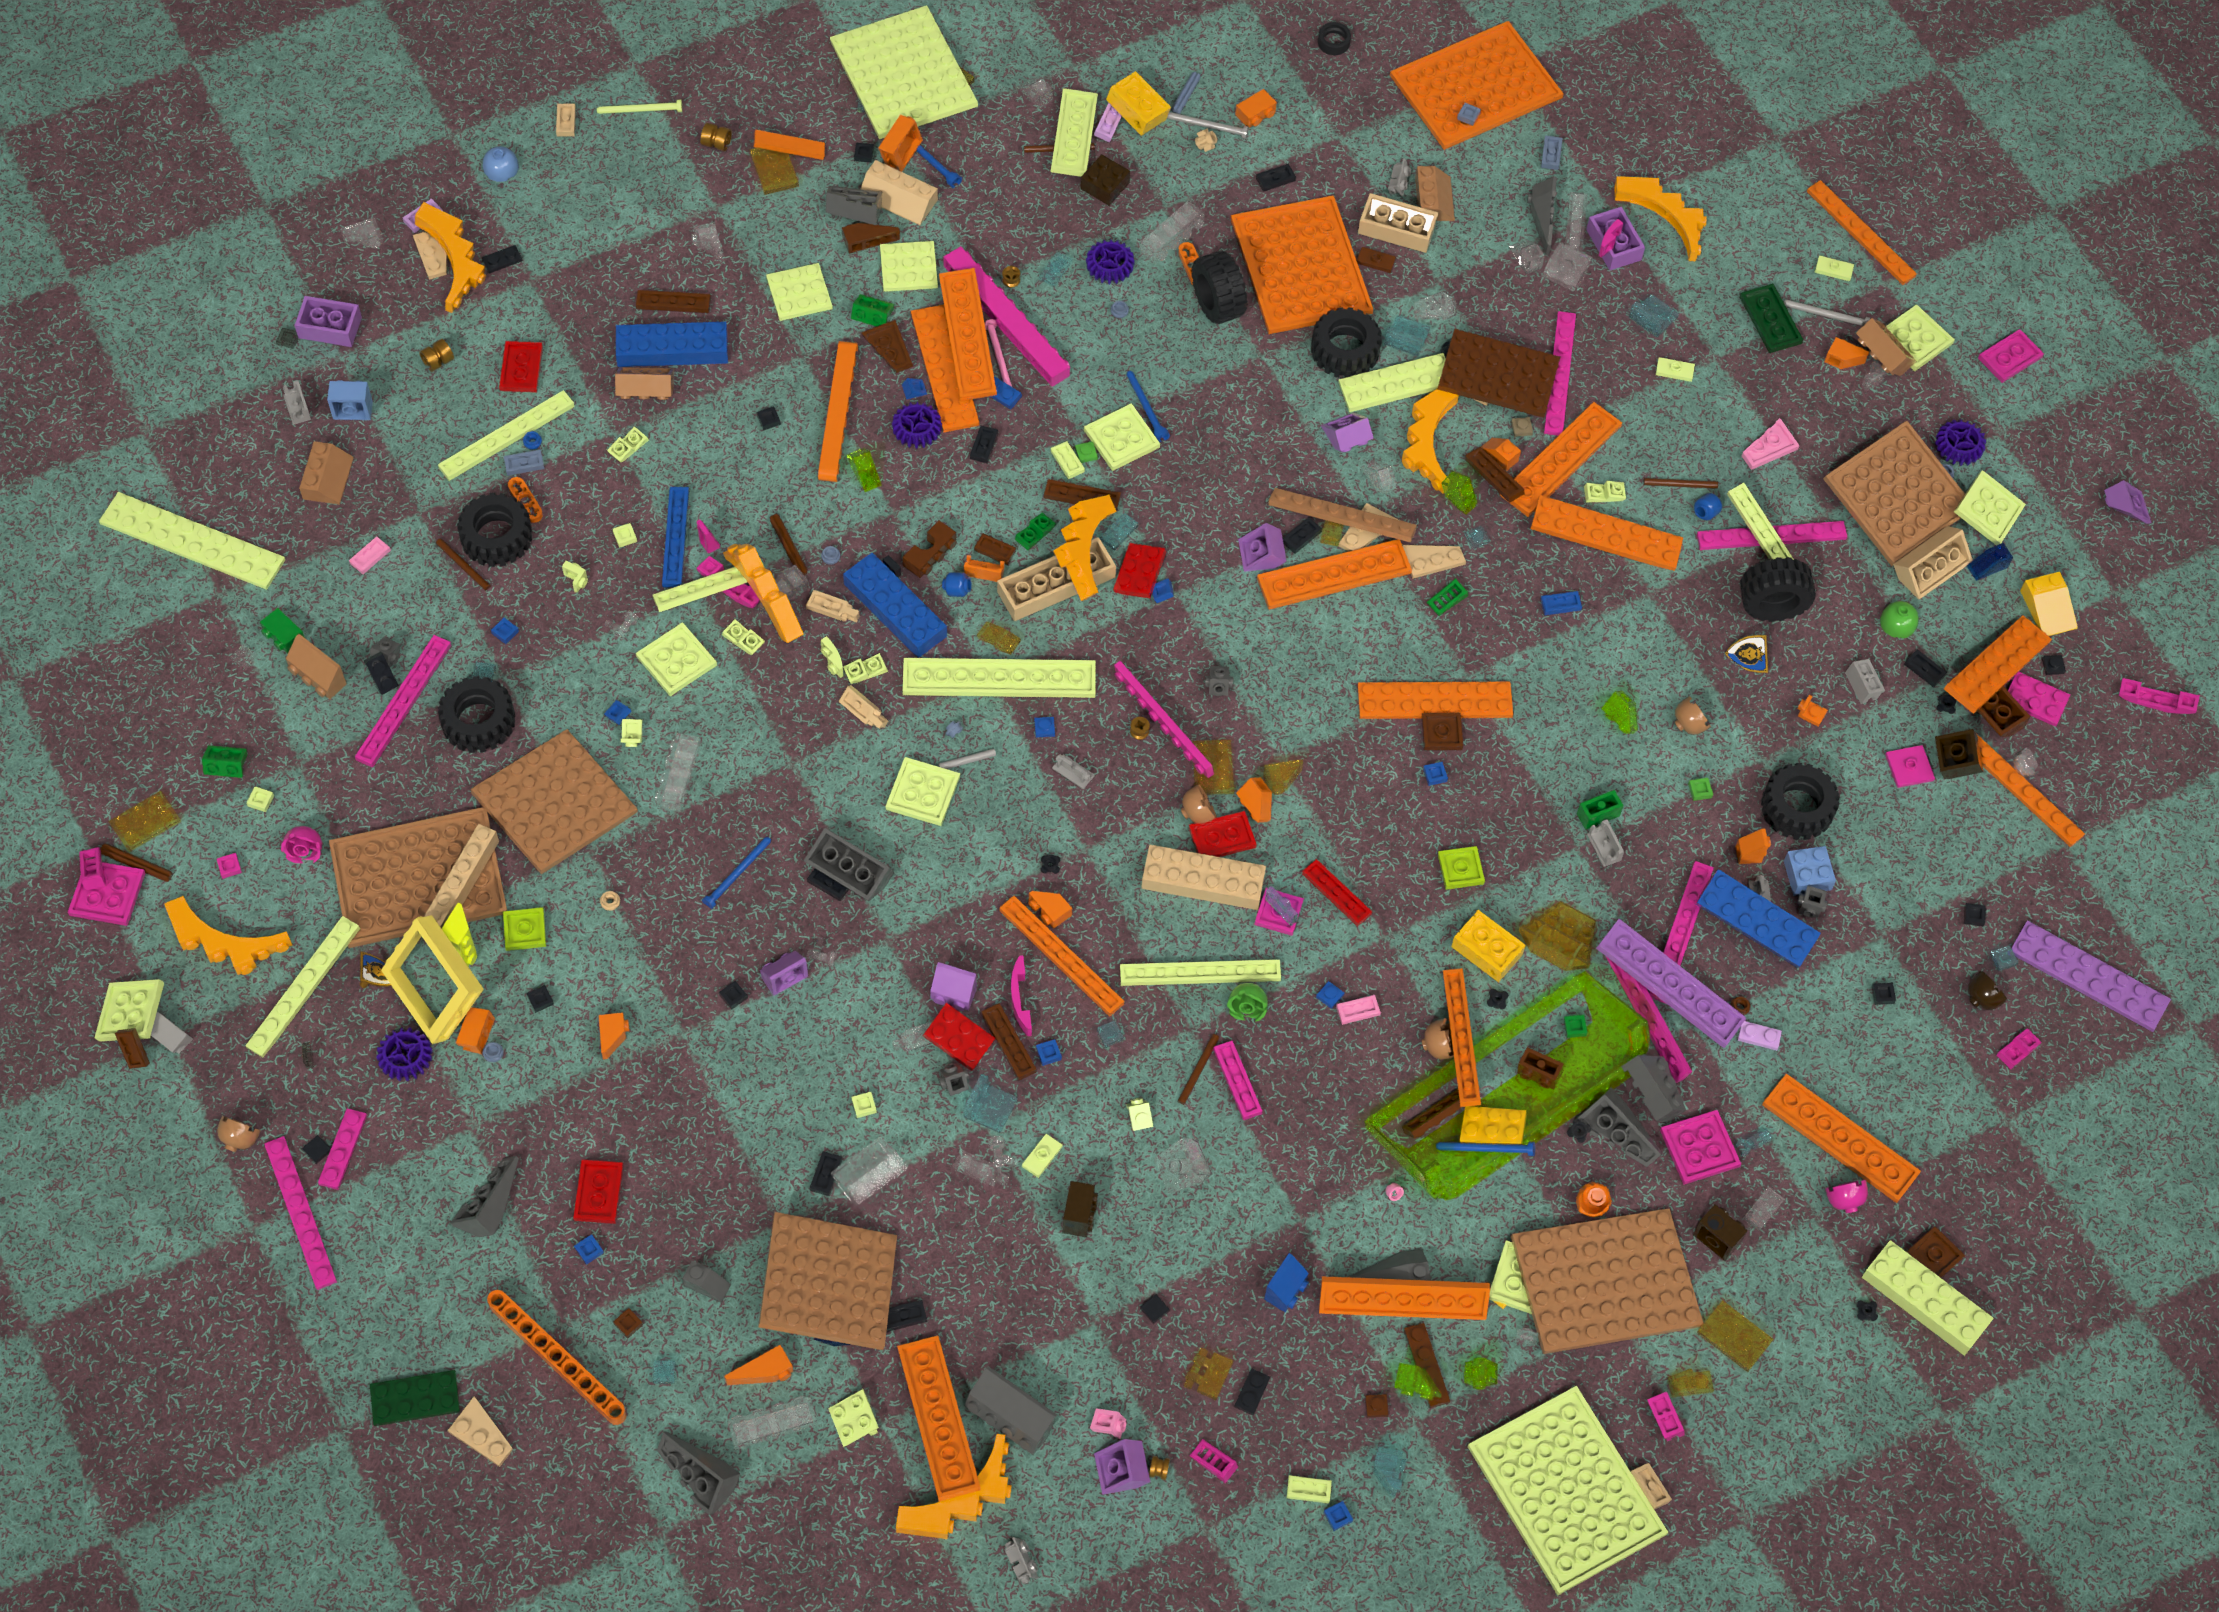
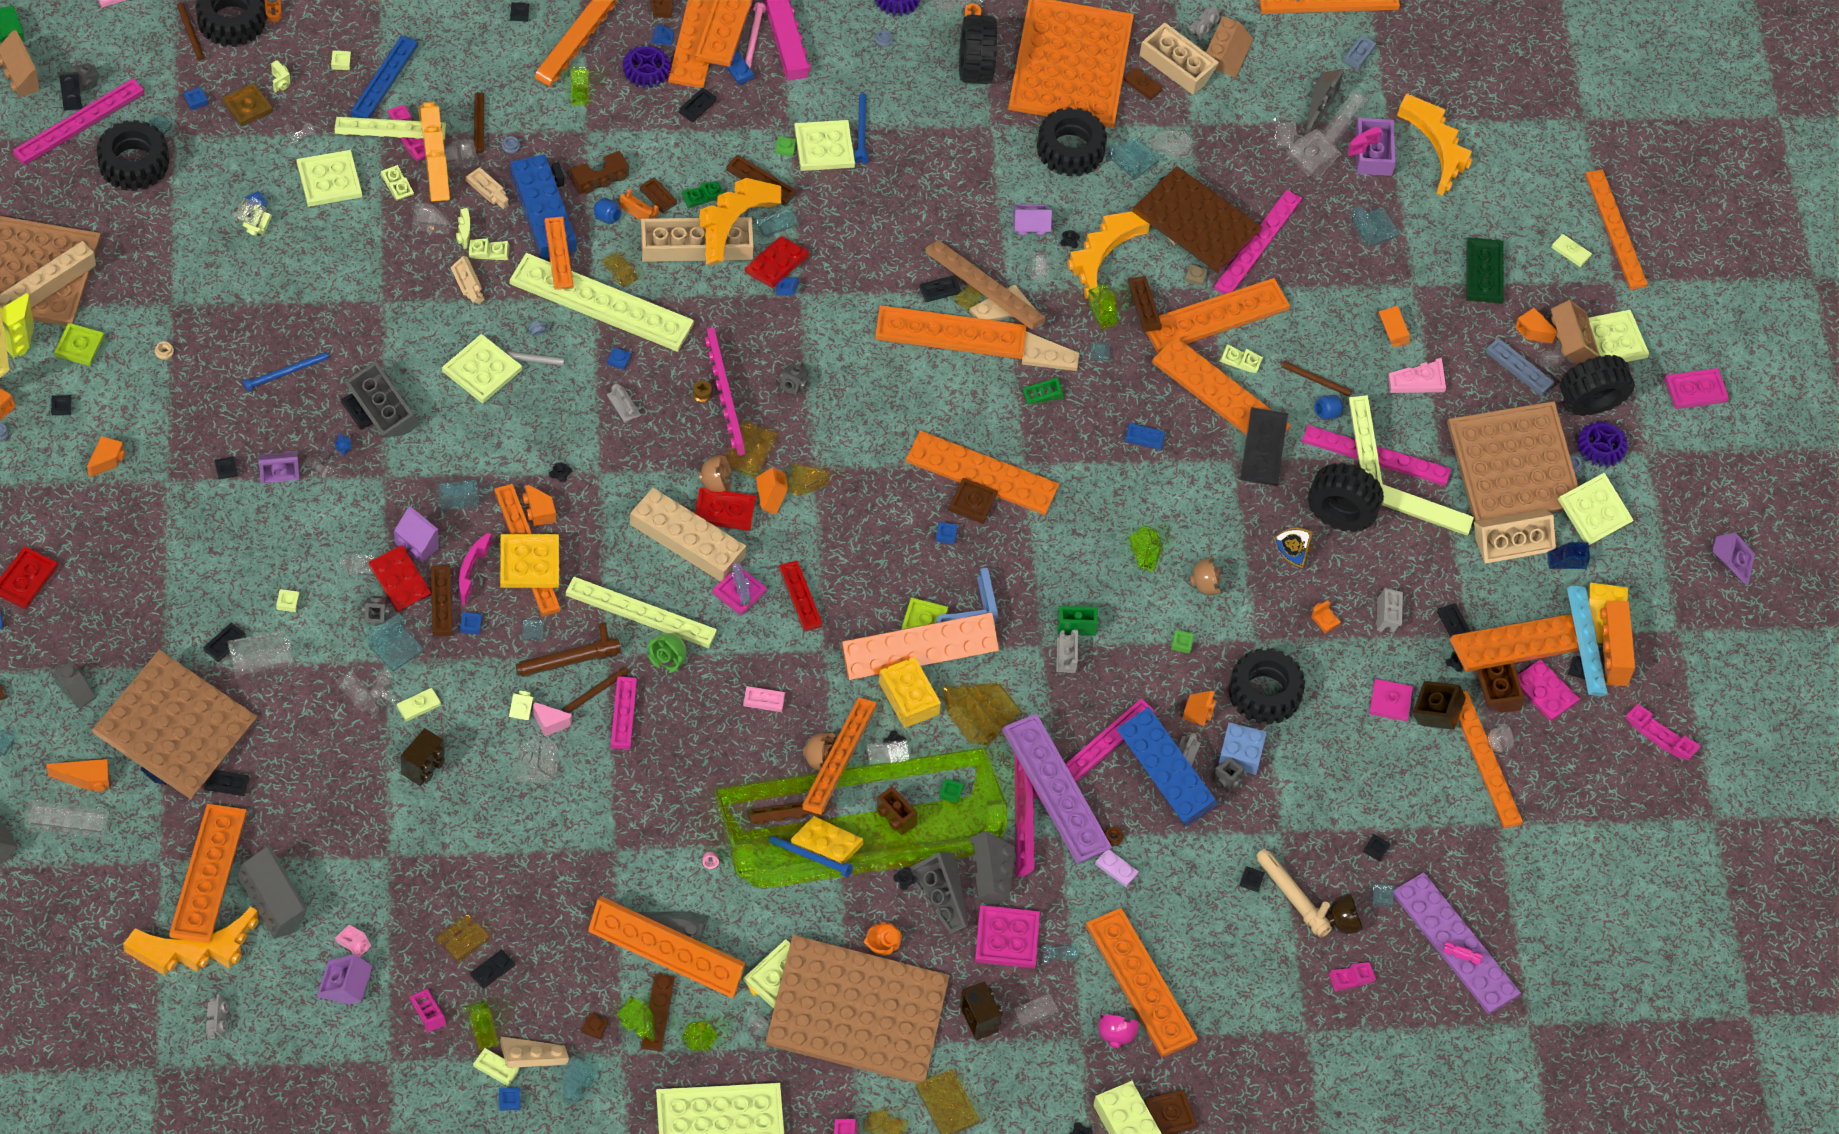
camera: 20 degrees right, 5 degrees down
medium nougat plate [471,729,638,874] -> none
clear brick [655,733,701,813] -> none
dark pink slope [697,520,720,553] -> none
yellowish green hinge [828,1389,879,1447] -> none
yellowish green plate [1051,441,1085,479] -> none
black tile [1140,1294,1170,1324] -> none
pearl gold wheel [1149,1456,1170,1480] -> none
medium lavender slope [1238,523,1287,572] -> none
blue slope [1264,1253,1309,1313] -> none
blue plate [1316,981,1344,1009] -> none
yellowish green plate [1338,353,1446,412] -> none
orange slope [1481,438,1521,471] -> none
yellowish green plate [1656,357,1695,382] -> none
light grey bar [1784,300,1870,326] -> none
bright green cylinder [1880,601,1919,638] -> none
none -> pearl gold plate [222,83,273,127]
none -> clear slope [231,197,266,228]
none -> blue plate [335,433,351,456]
none -> clear slope [412,203,450,235]
none -> clear light blue brick [438,480,479,511]
none -> clear neon green slope [465,1001,499,1051]
none -> yellow plate [500,534,559,588]
none -> tan wing [500,1036,569,1068]
none -> reddish brown cylinder [516,622,621,677]
none -> bright pink slope [533,703,572,736]
none -> orange tile [544,217,573,290]
none -> plate [841,612,999,680]
none -> clear slope [867,739,909,764]
none -> medium blue hinge [936,568,998,624]
none -> black plate [1060,230,1080,249]
none -> black plate [1240,407,1288,486]
none -> tan cylinder [1256,849,1332,938]
none -> orange hinge [1379,306,1410,347]
none -> yellowish green tile [1380,483,1474,535]
none -> dark pink axle [1443,941,1483,965]
none -> sand blue plate [1485,338,1554,397]
none -> black tyre [1559,355,1635,416]
none -> medium azure plate [1567,585,1608,696]
none -> orange wedge [1600,601,1635,686]

